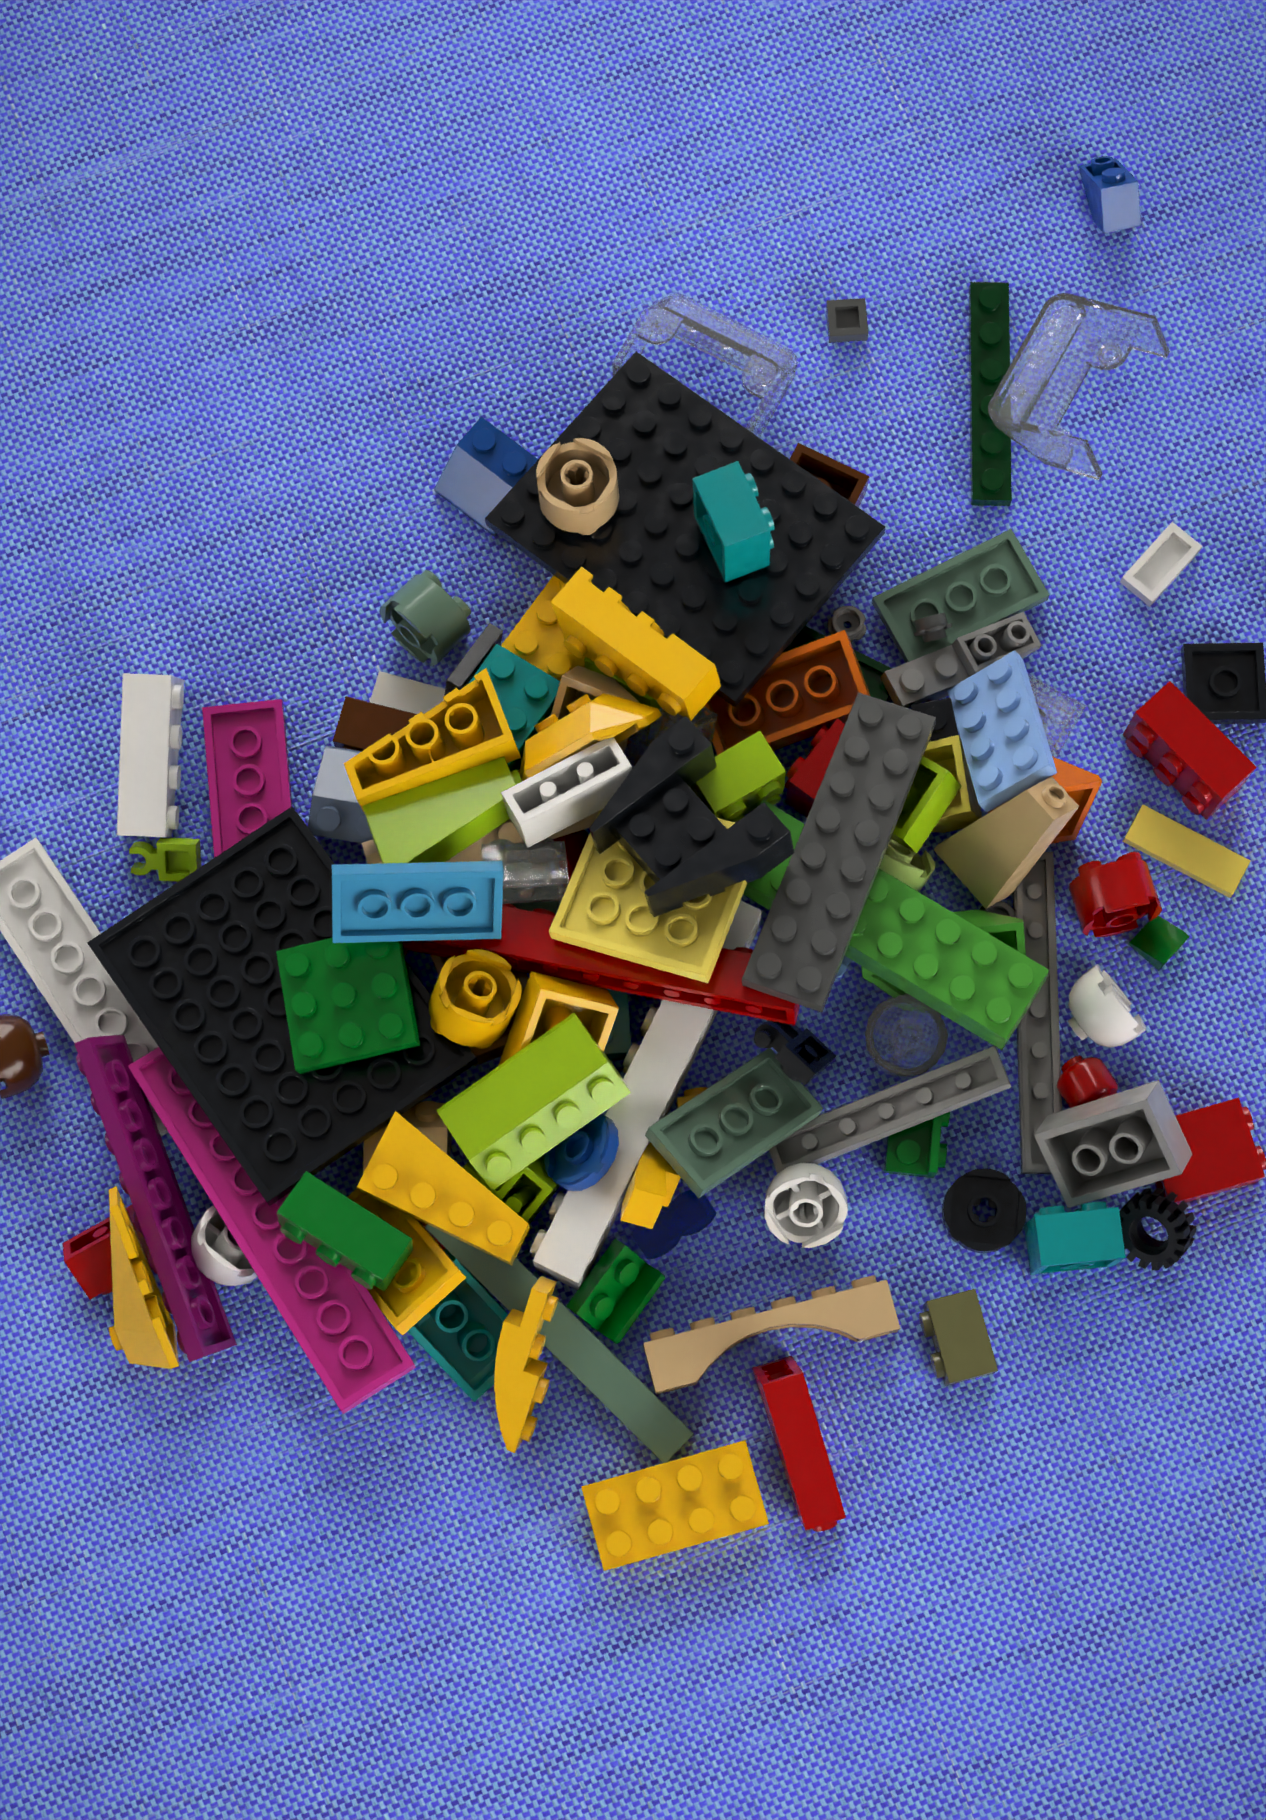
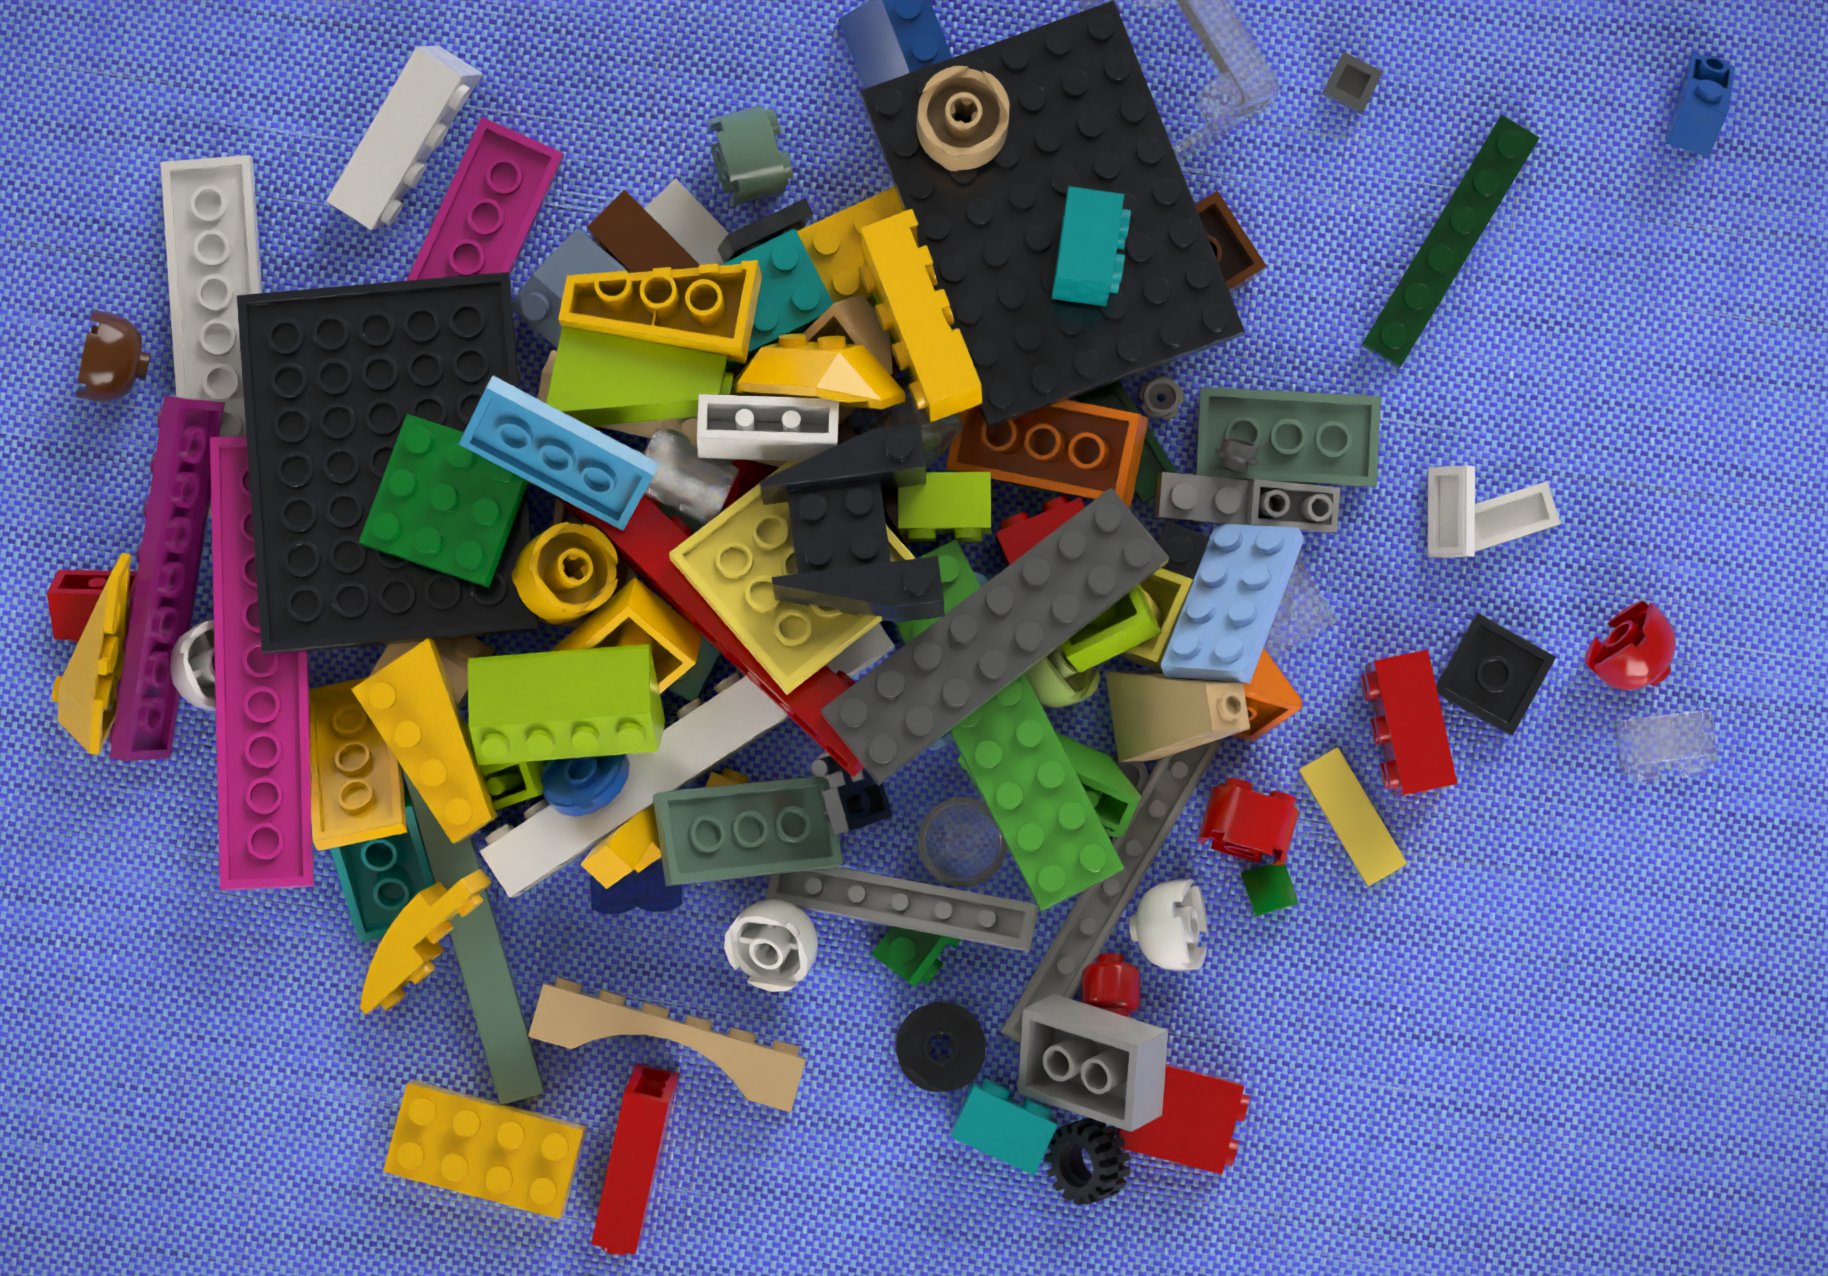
camera: 35 degrees right, 10 degrees up
lime plate [129,837,202,882] -> none
green brick [277,1171,413,1292] -> none
green bracket [566,1238,665,1344] -> none
olive brick [919,1289,998,1386] -> none
clear windscreen [988,293,1170,480] -> none
none -> white tile [1428,465,1475,558]

